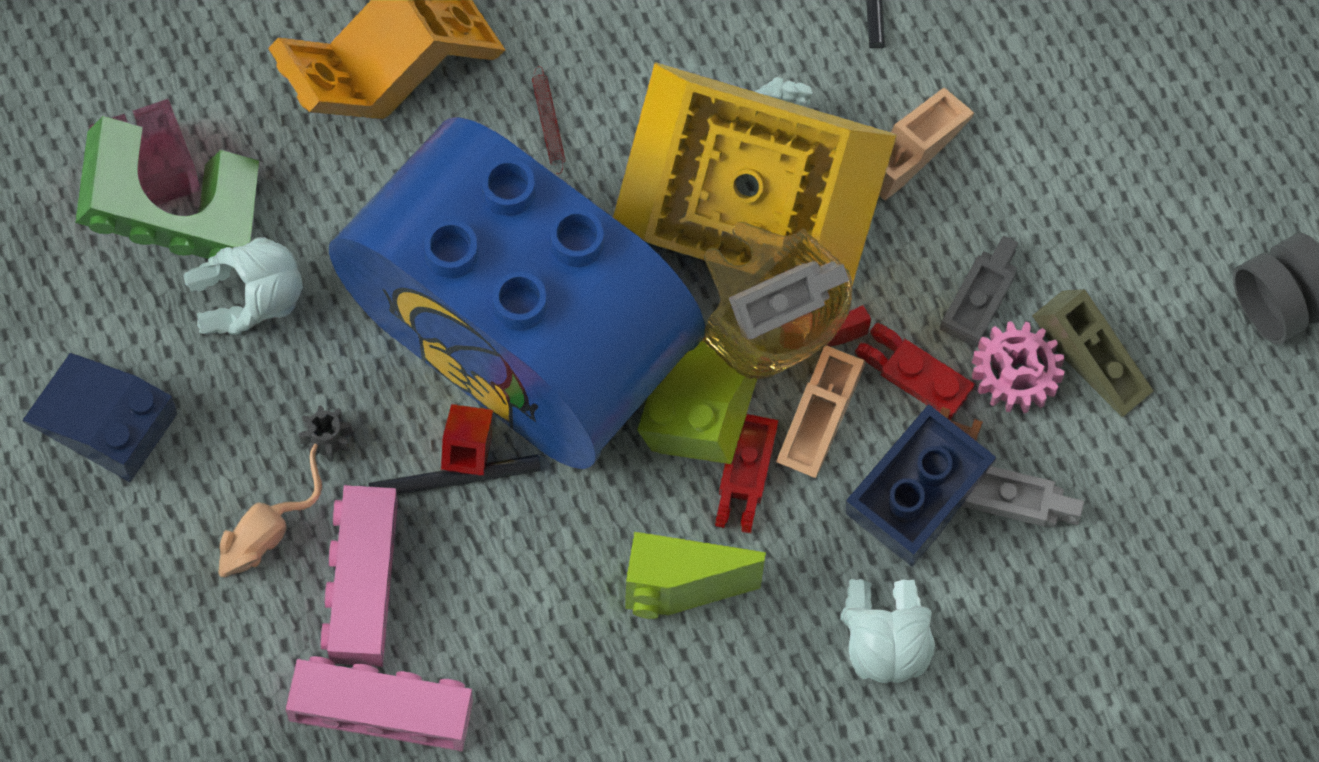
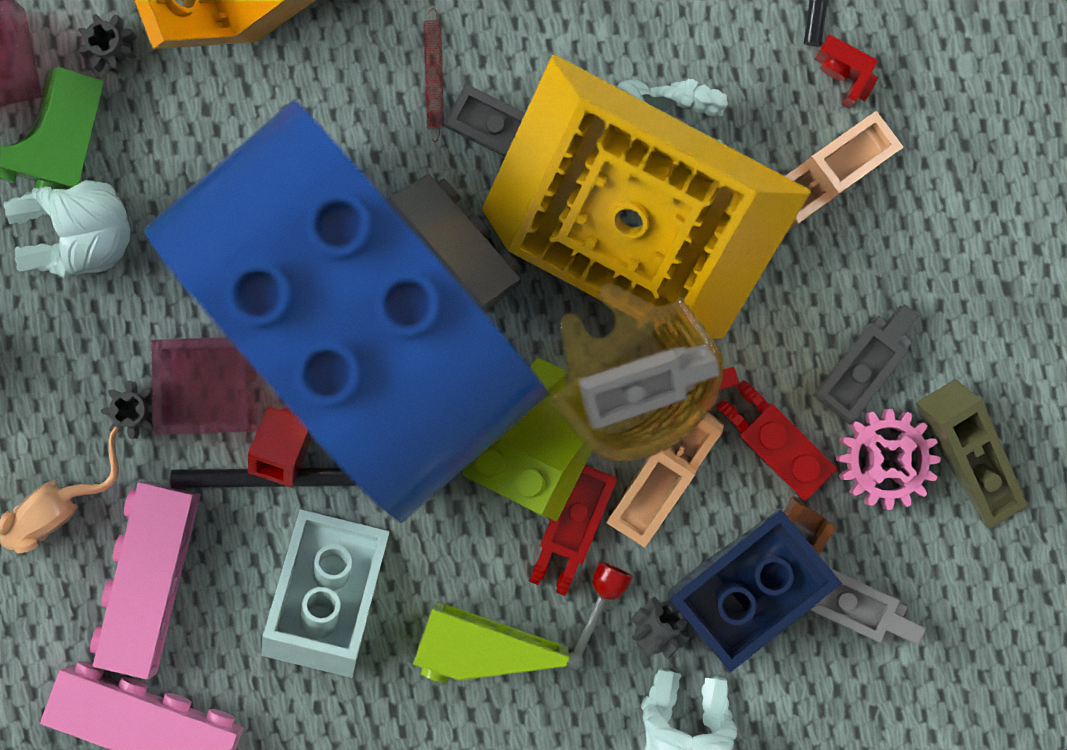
camera: 10 degrees right, 20 degrees up
none -> dark grey gear [77,14,137,73]
none -> clear pink piece [151,337,257,435]
none -> light aqua slope [261,509,390,678]
none -> dark grey hinge [444,84,525,157]
none -> hinge [567,561,633,670]
none -> dark grey gear [631,597,691,659]
none -> red bracket [814,34,878,108]

